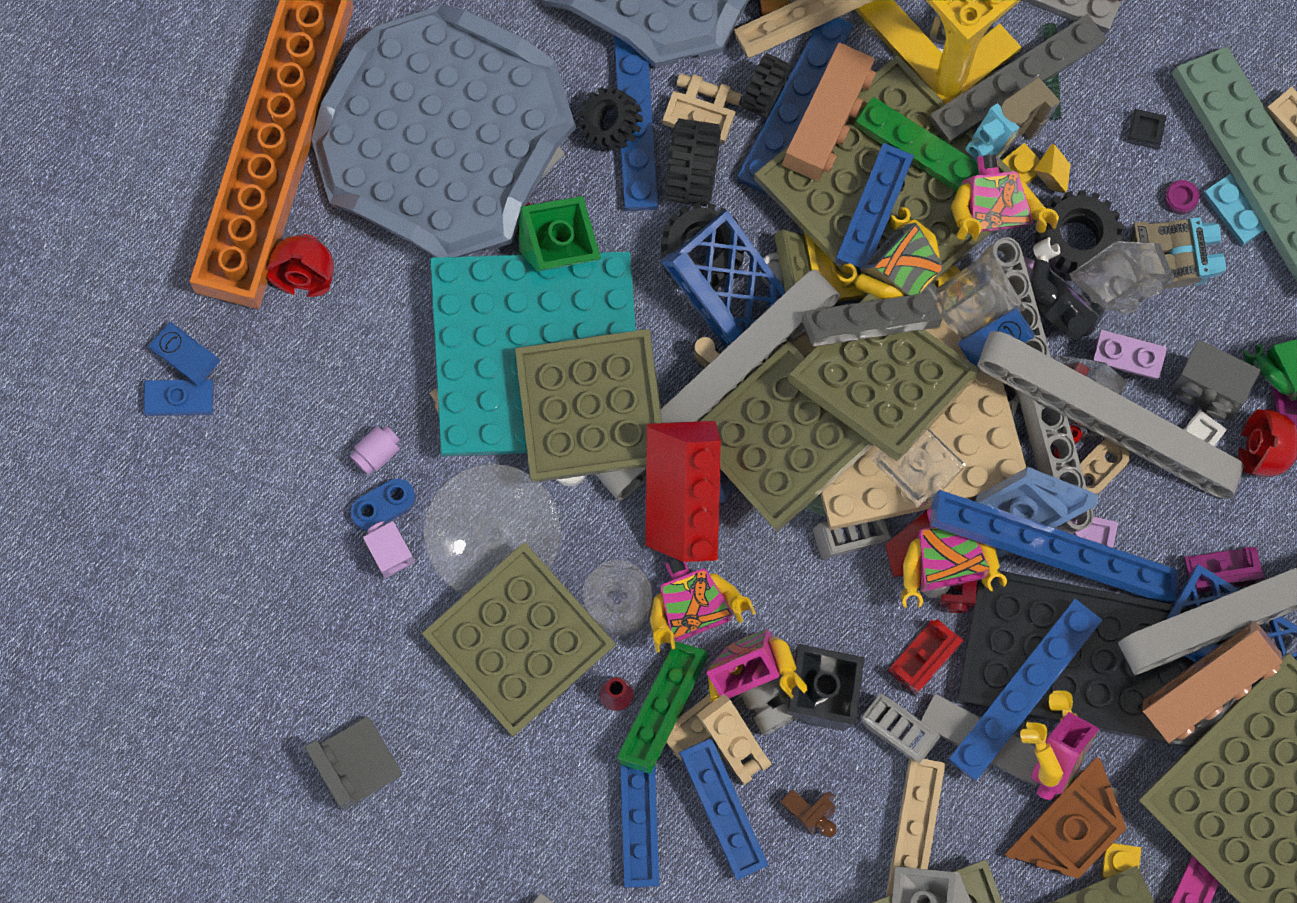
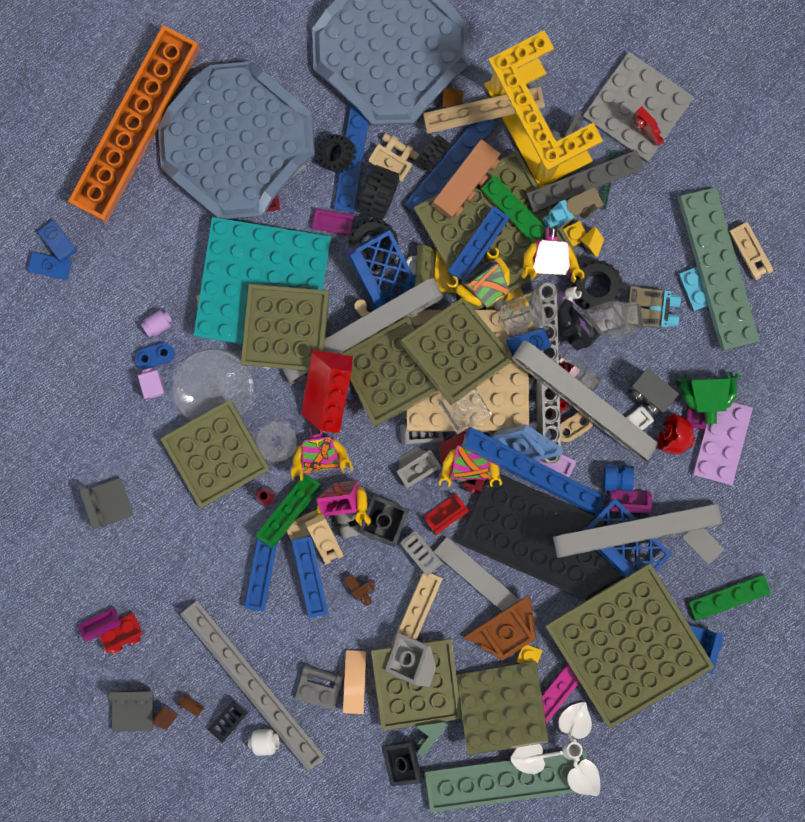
camera: 15 degrees right, 10 degrees up
red cylinder [266,234,335,297] -> none
green slope [519,196,601,272] -> none
dark grey plate [802,292,942,347] -> none
blue plate [948,599,1102,782] -> none
torso [1020,691,1099,800] -> none
lavender bracket [1092,330,1167,380] -> none
black tile [1126,109,1167,150] -> none
nougat brick [1143,620,1283,743] -> none
magenta tile [1164,180,1199,215] -> none
none -> magenta tile [312,209,355,235]
none -> light grey slope [397,447,441,489]
none -> blue wheel [603,465,634,492]

